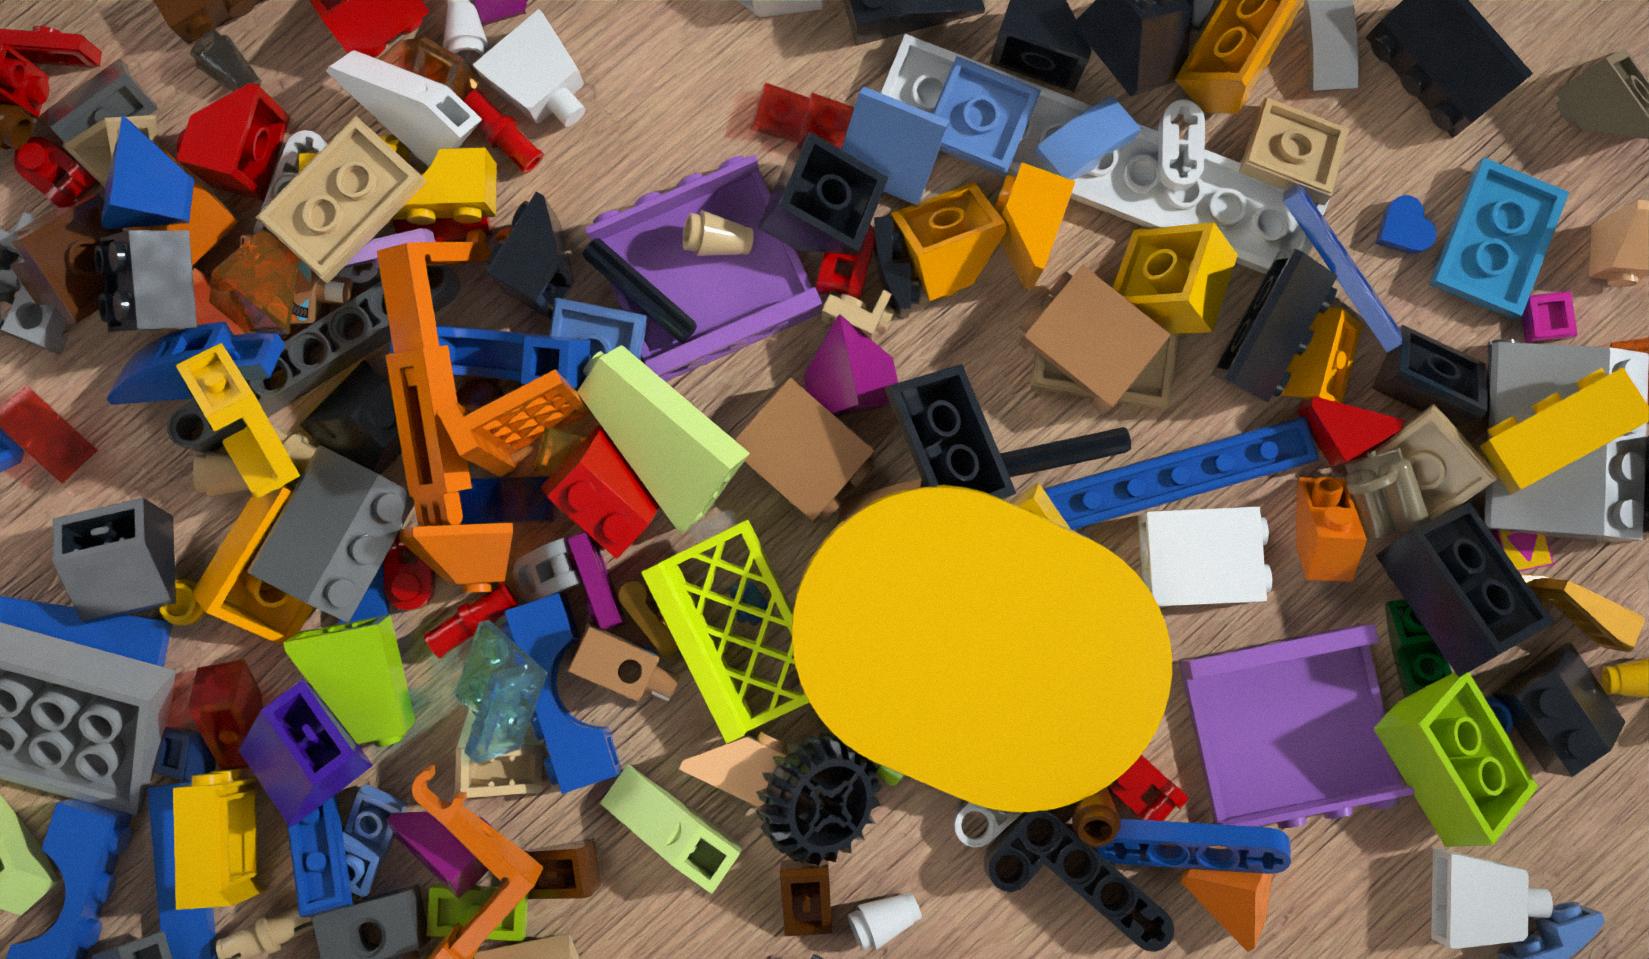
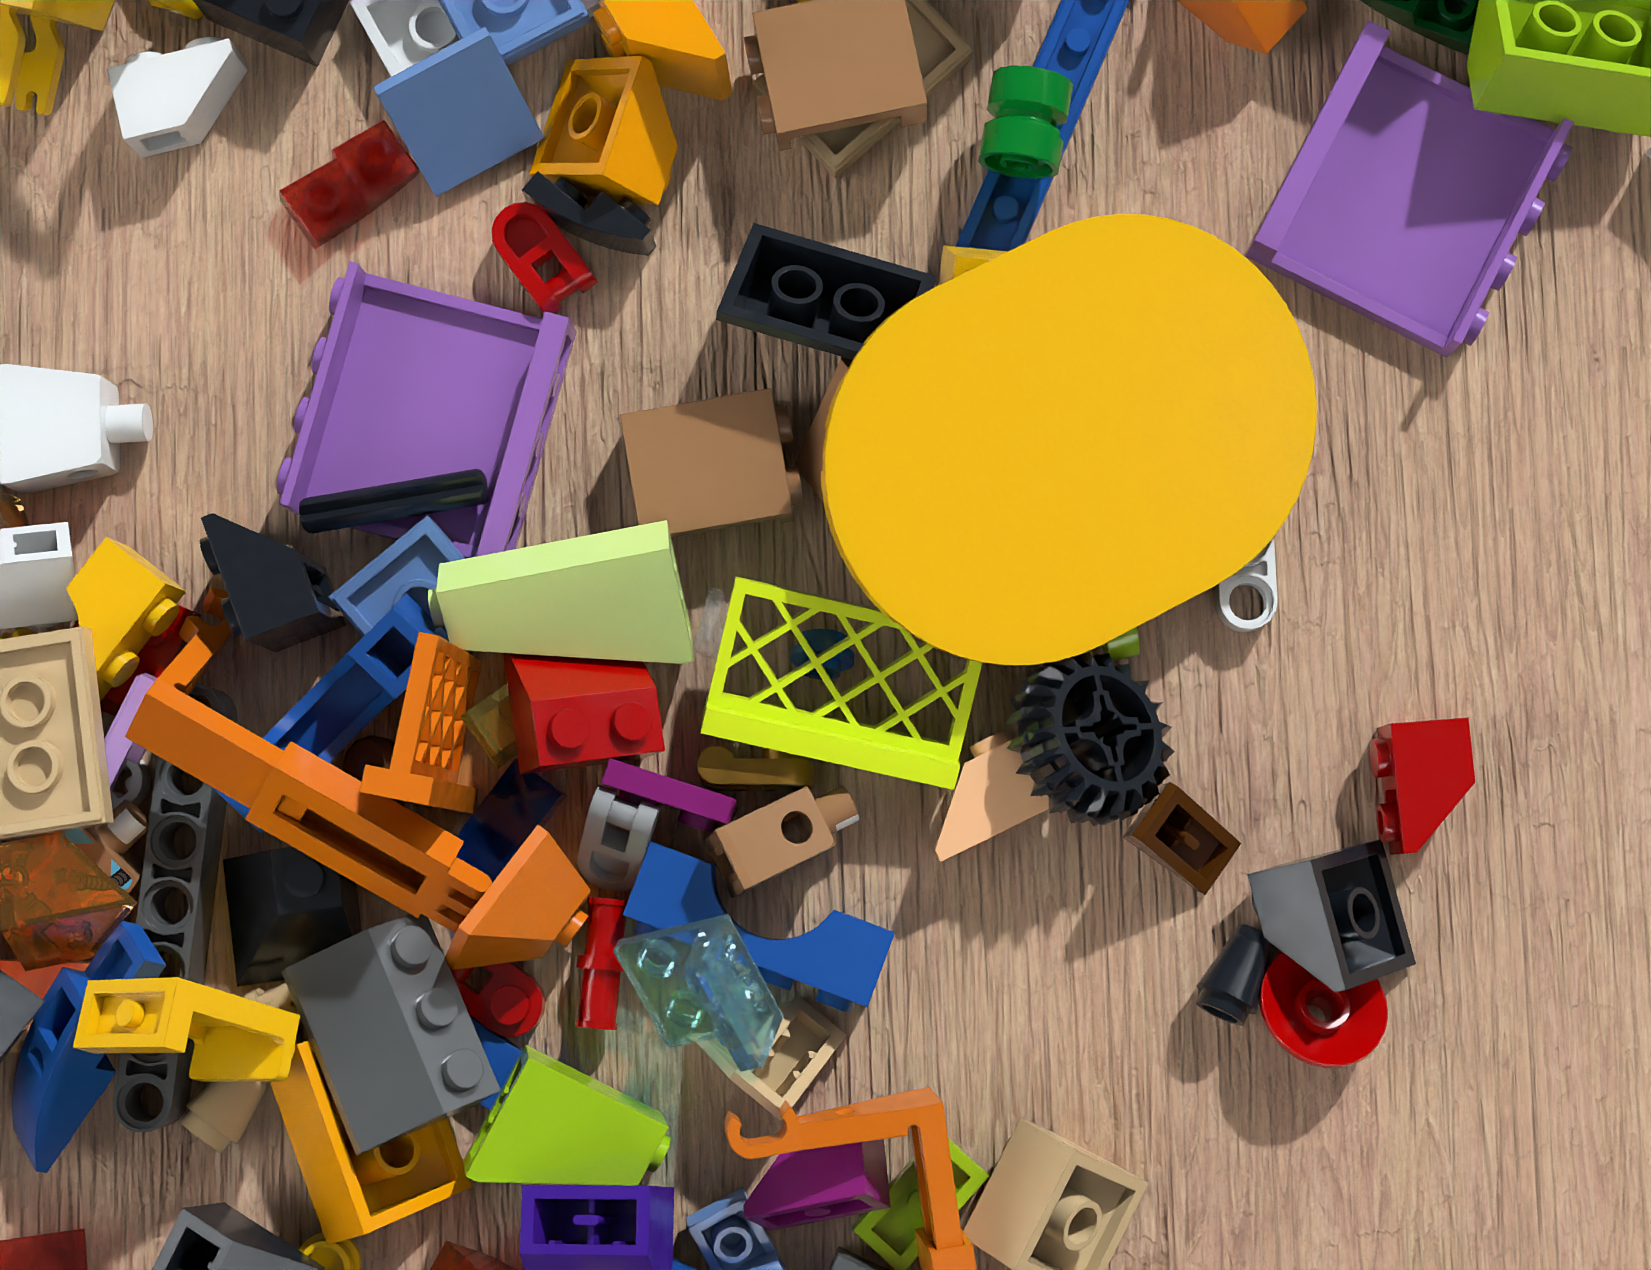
camera: 40 degrees left, 0 degrees up
red pin [463,89,544,174] -> none
reddish brown slope [525,838,601,899] -> none
yellowish green slope [600,764,743,894] -> none
tan cone [683,210,753,256] -> none
black slope [757,132,888,255] -> none
magenta slope [803,314,898,417] -> none
tan bracket [821,290,895,340] -> none
white cone [847,892,922,951] -> none
black beam [983,810,1174,952] -> none
black axle [1000,427,1131,477] -> none
reddish brown cone [1072,787,1121,847] -> none
blue beam [1097,819,1291,874] -> none
red plate [1107,755,1189,821] -> none
white panel [1138,507,1272,607] -> none
orange slope [1180,847,1273,952] -> none
none -> green wheel [978,65,1073,179]

